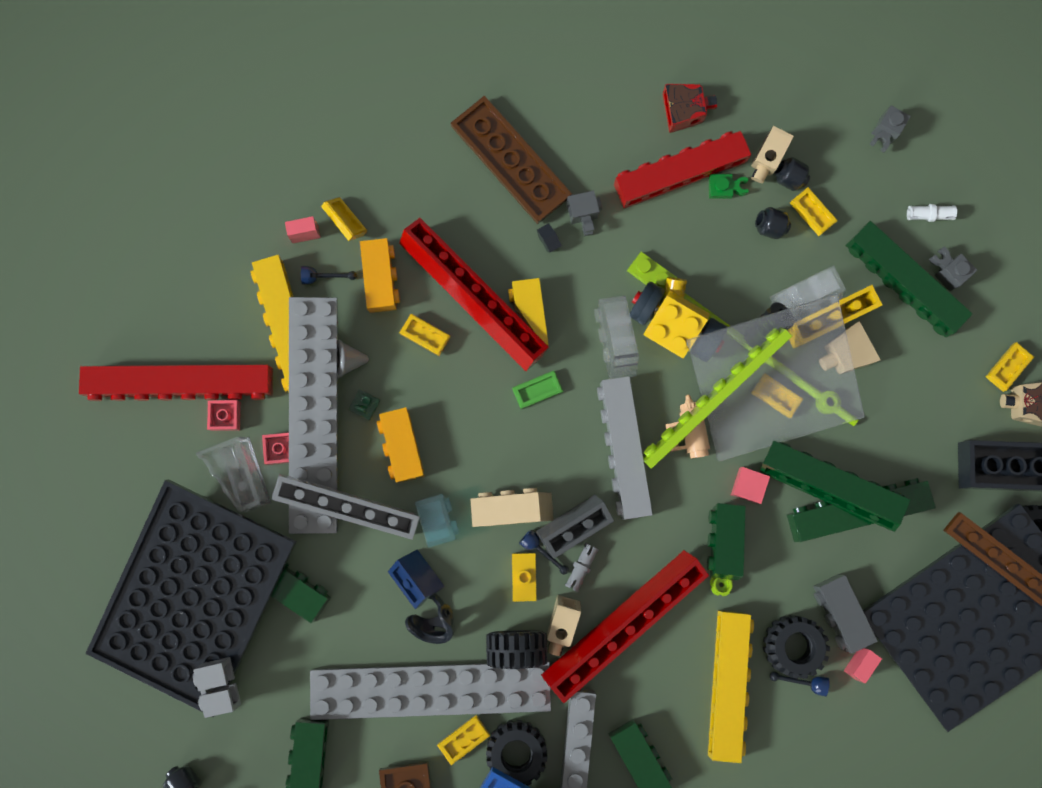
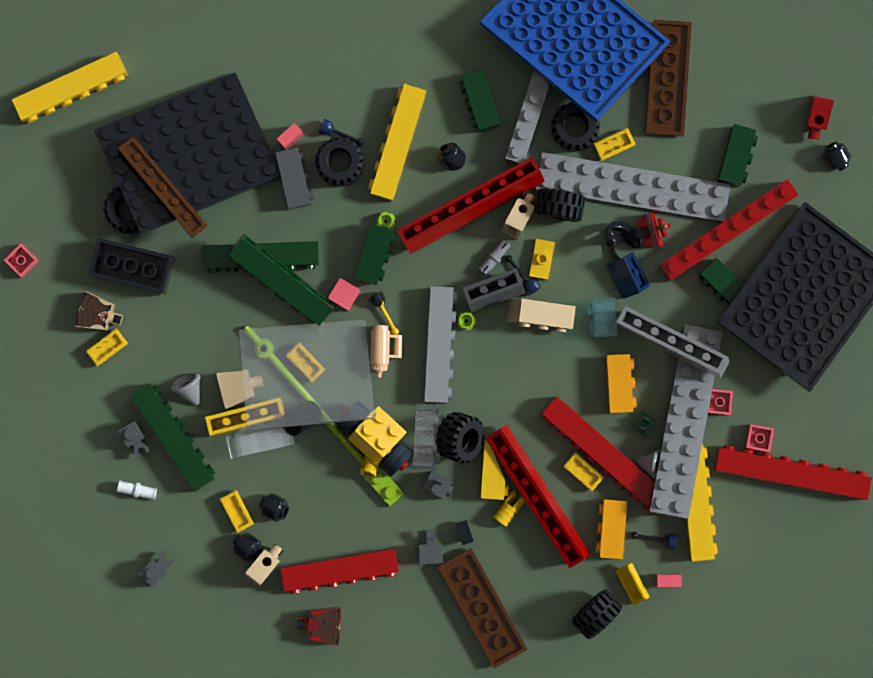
camera: 160 degrees left, 5 degrees up
light grey piece [193,657,241,718] -> none
clear wedge [196,437,271,512] -> none
bright green tile [512,370,563,409] -> none
lime plate [643,327,792,469] -> none
green plate [709,174,749,199] -> none
none -> light grey hat [170,372,200,406]
none -> hinge [369,291,399,335]
none -> dark grey brick [423,471,454,499]
none -> black tyre [435,412,485,464]
none -> black head [437,142,466,171]
none -> lime plate [457,311,476,330]
none -> yellow hinge [493,490,526,527]
none -> red brick [541,396,659,516]
none -> black tyre [572,589,623,640]
none -> red hips [637,213,671,248]
none -> red brick [659,179,798,282]

